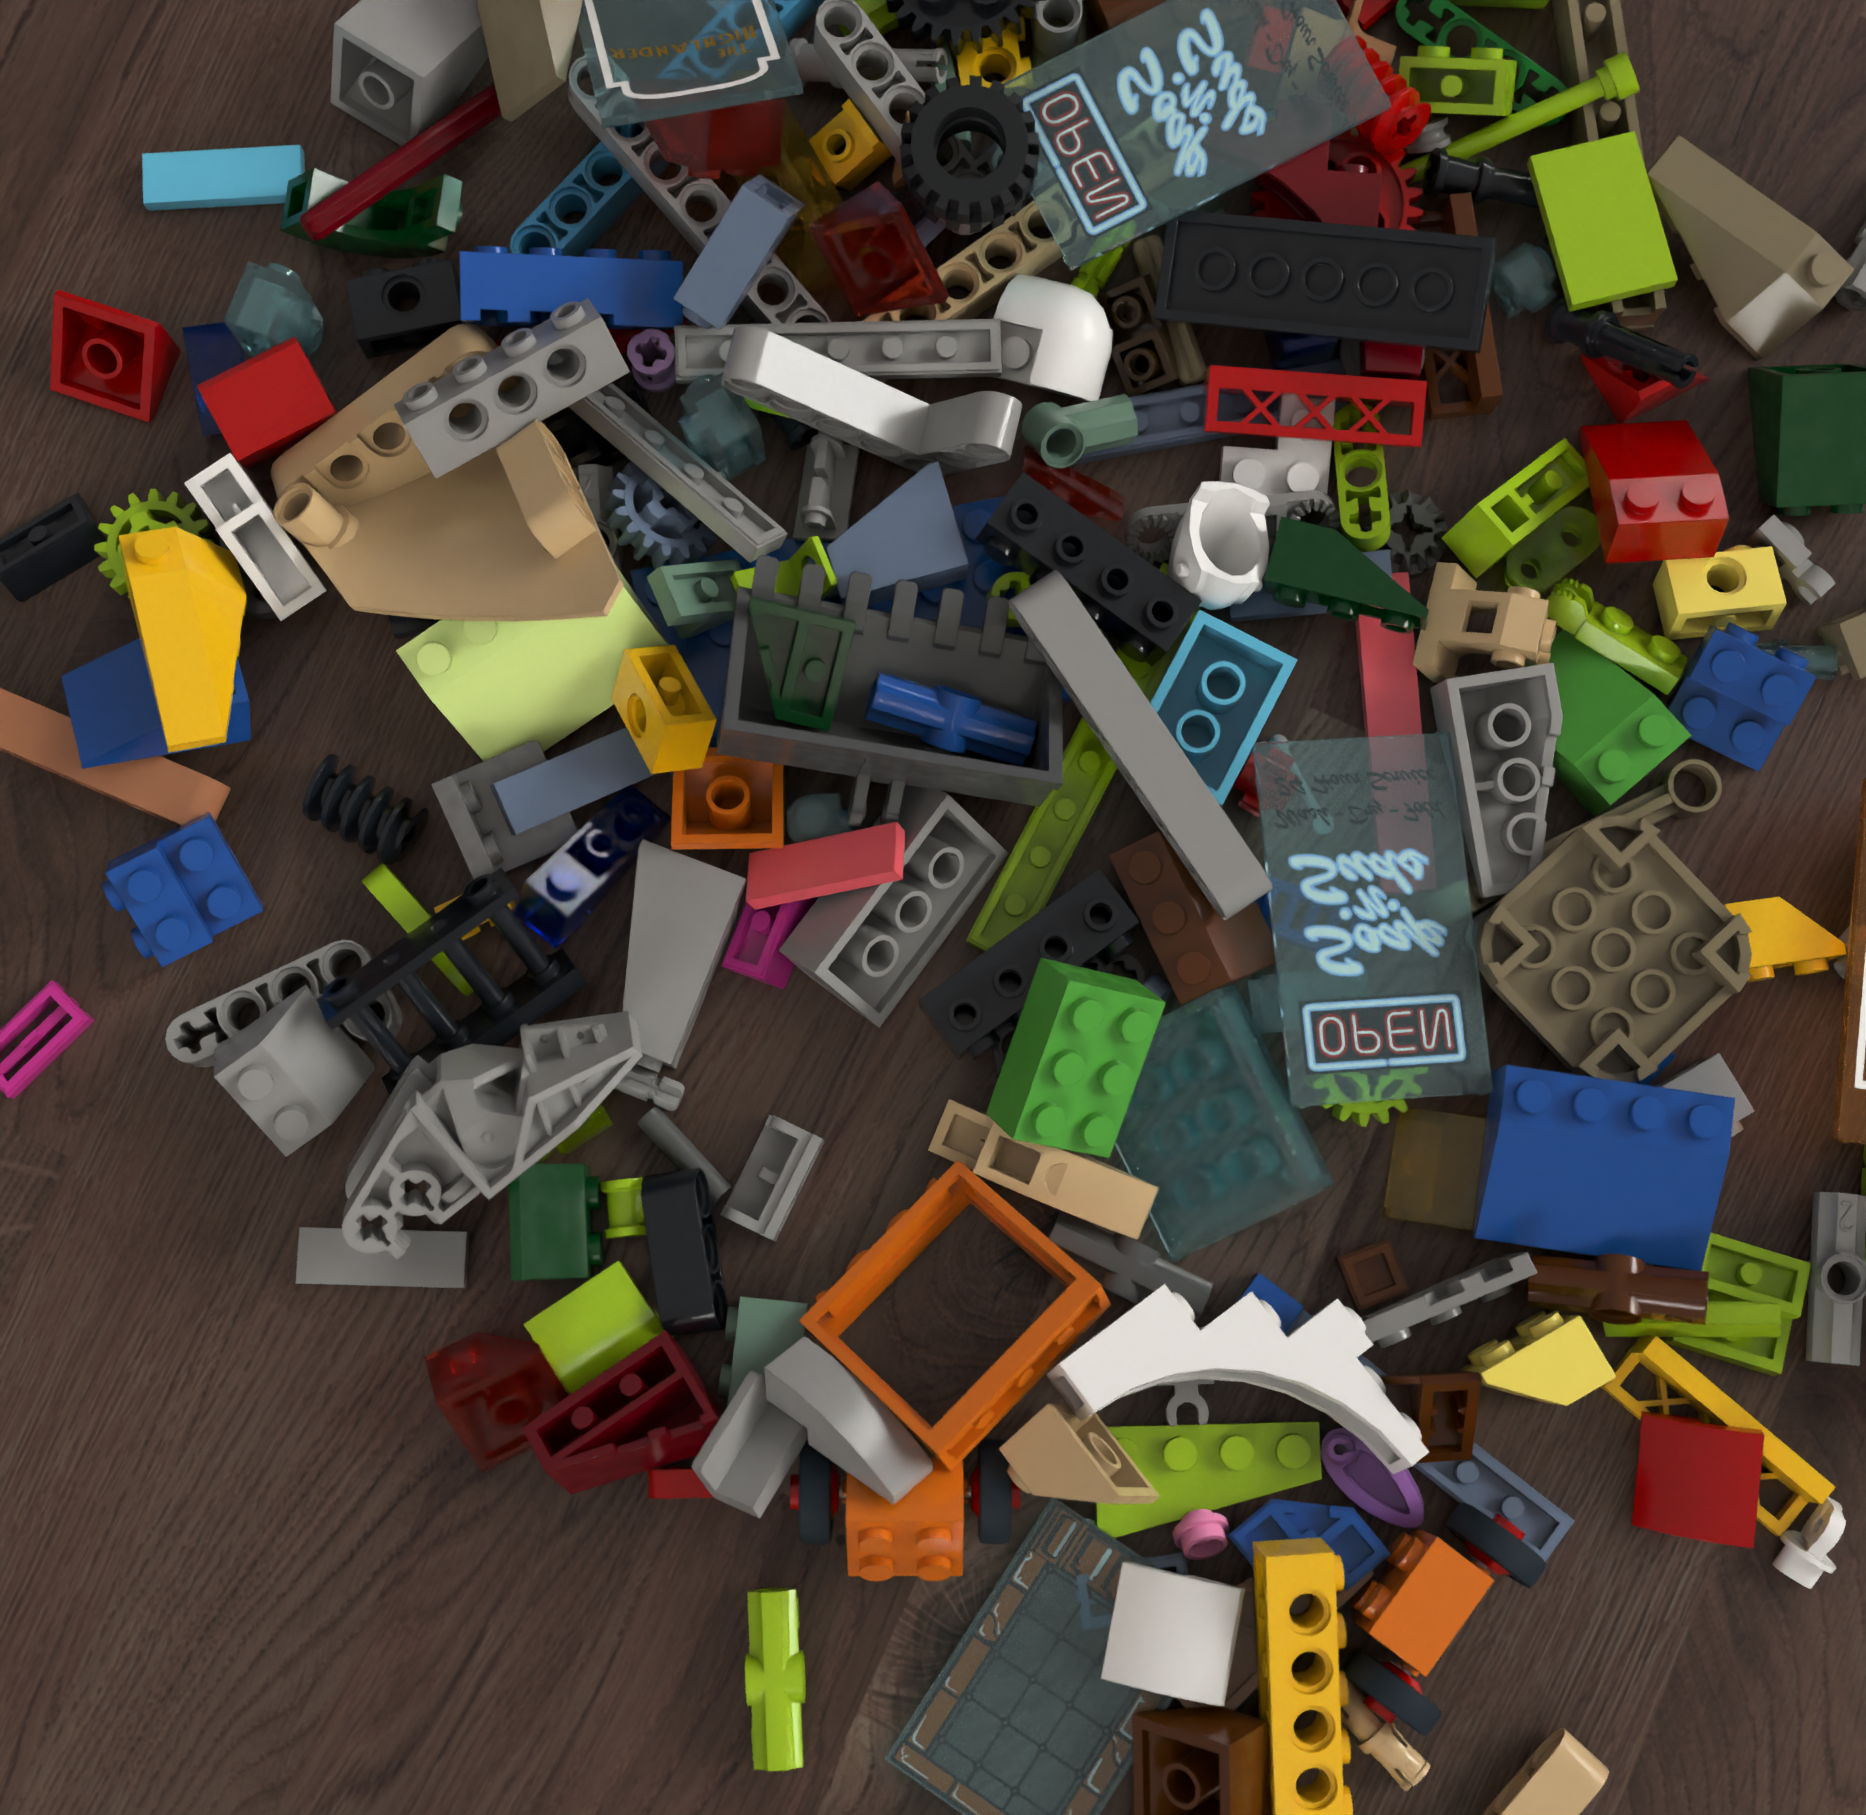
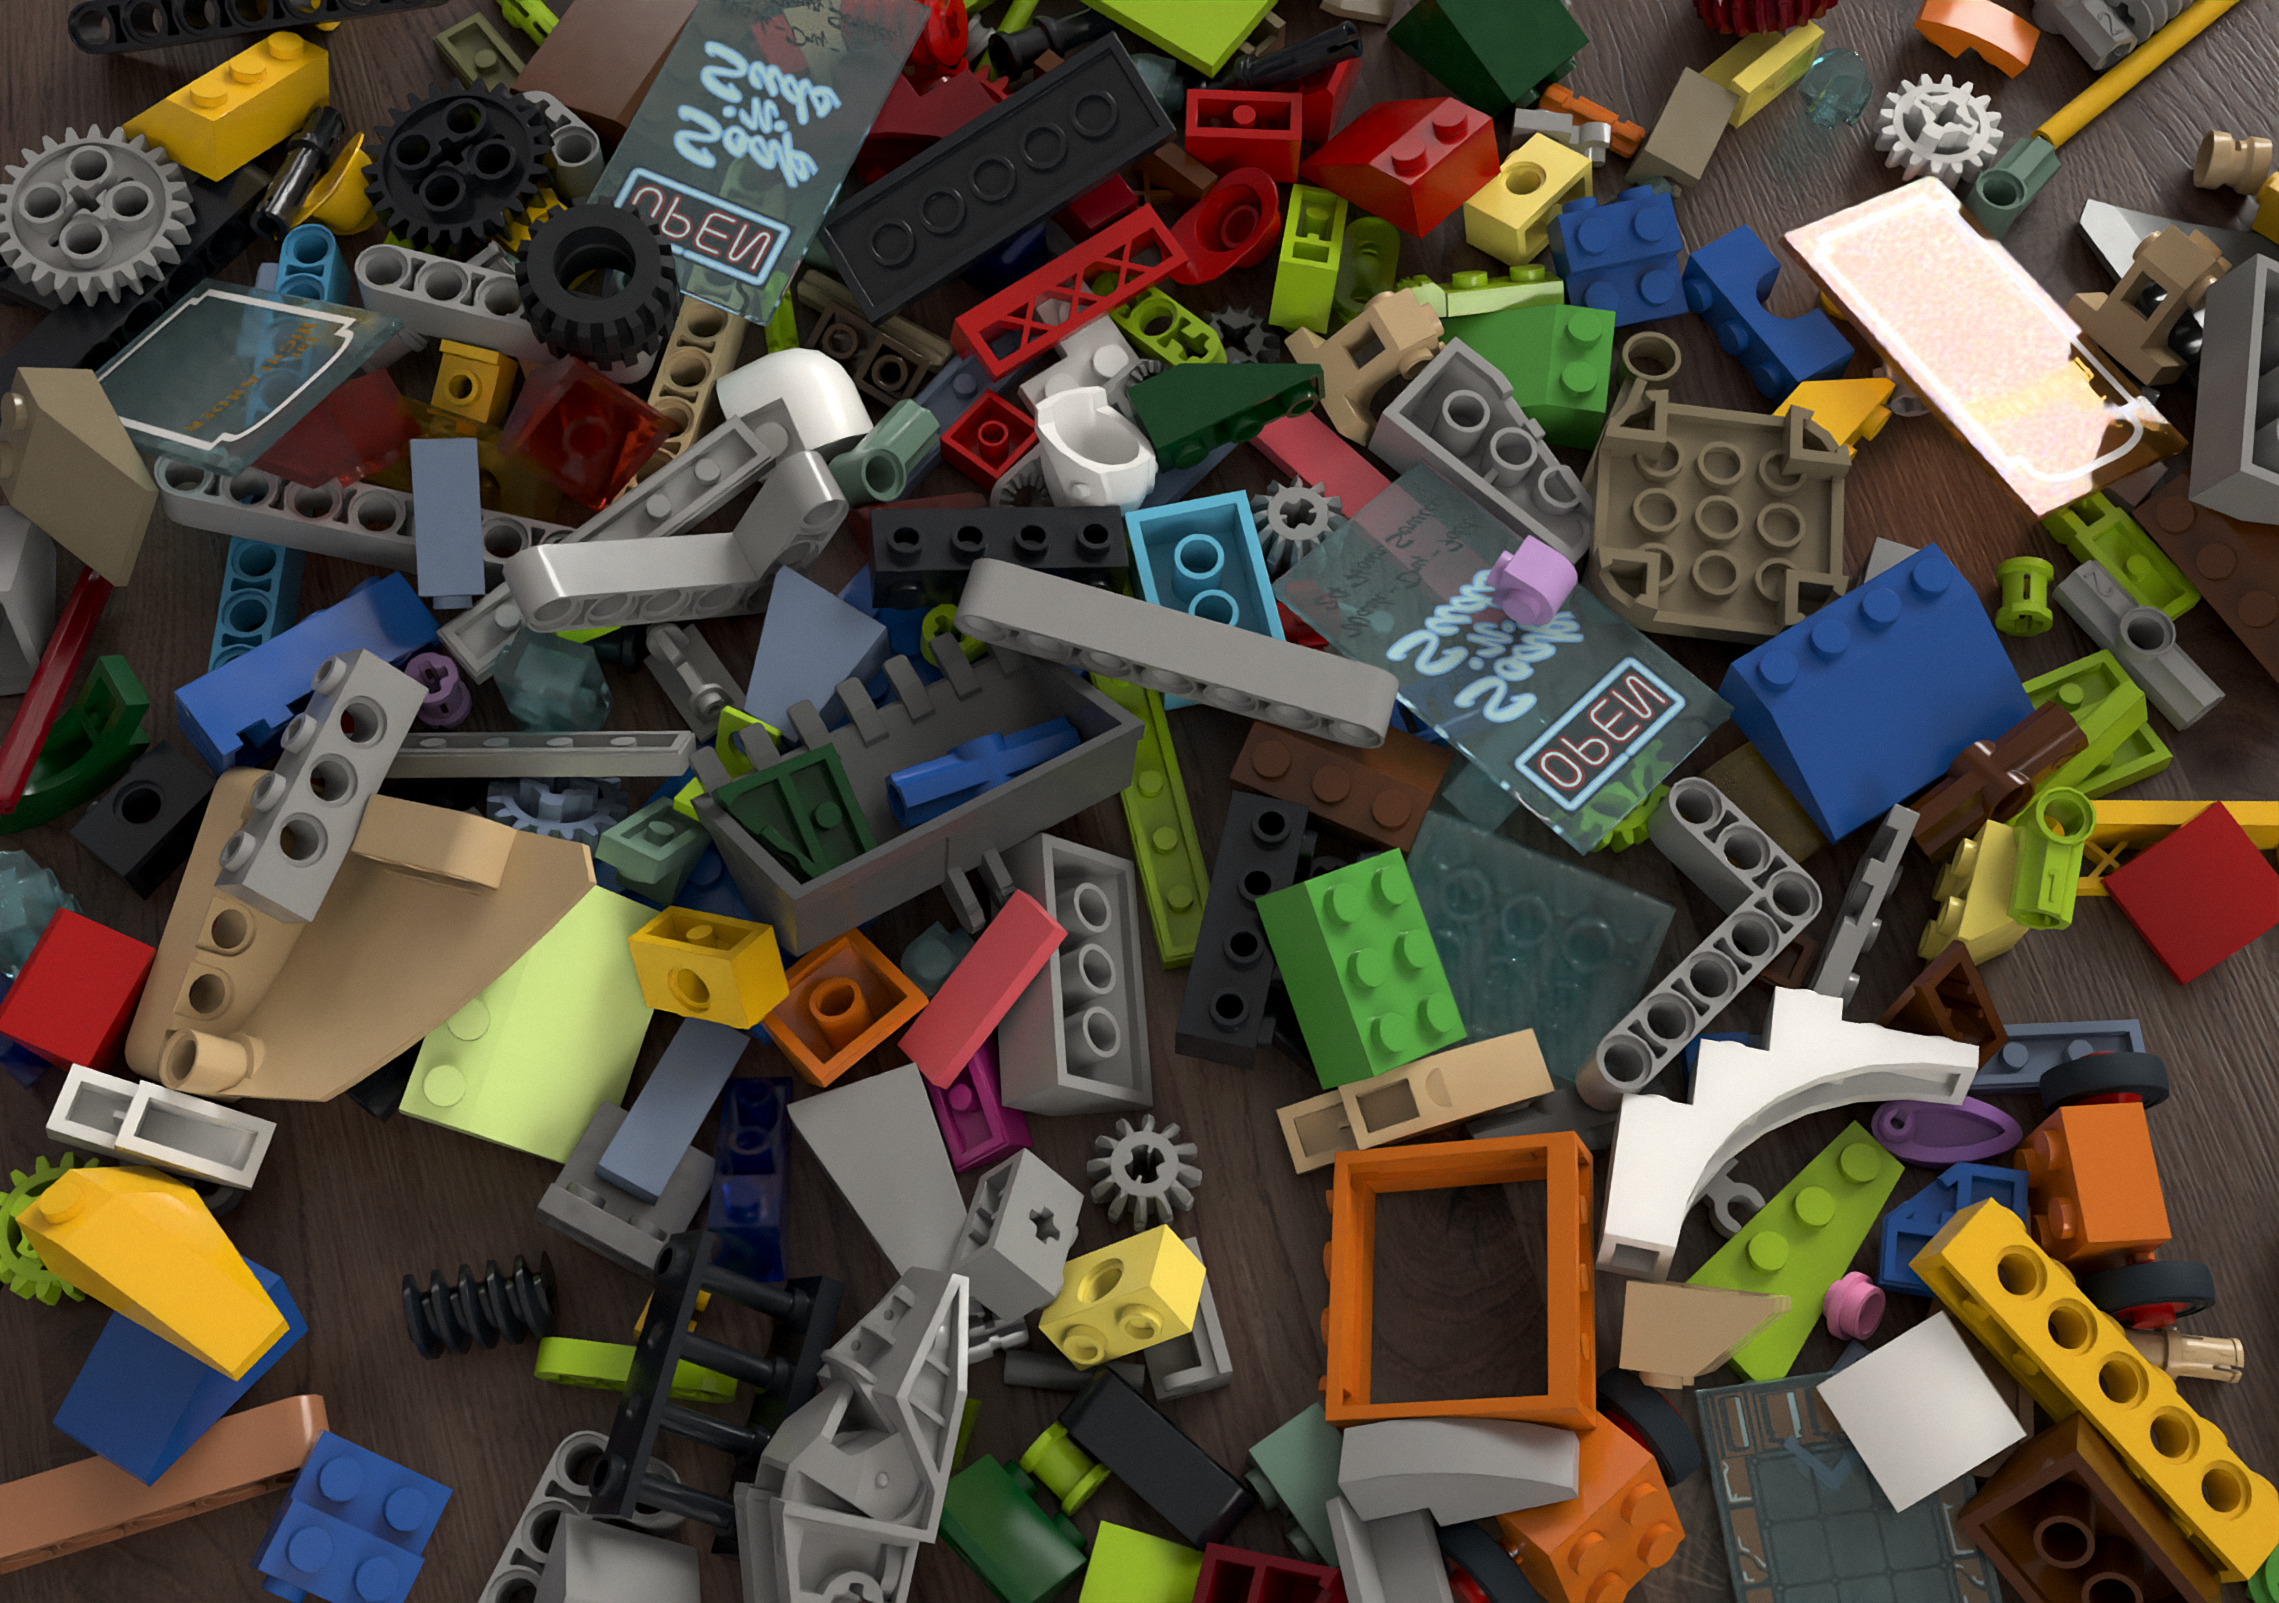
camera: 40 degrees left, 15 degrees down
none -> red piece [939,388,1039,493]
none -> light grey brick [949,1148,1084,1324]
none -> light yellow brick [1038,1224,1206,1371]
none -> light grey gear [1087,1114,1202,1233]
none -> red piece [1161,167,1283,286]
none -> red brick [1184,89,1302,183]
none -> light grey gear [1250,474,1349,583]
none -> lavender plate [1486,535,1578,625]
none -> orange axle [1538,83,1646,159]
none -> light grey beam [1575,777,1822,1112]
none -> blue arch [1682,224,1855,407]
none -> lime bush [1995,556,2054,637]
none -> lime piece [2006,786,2096,930]

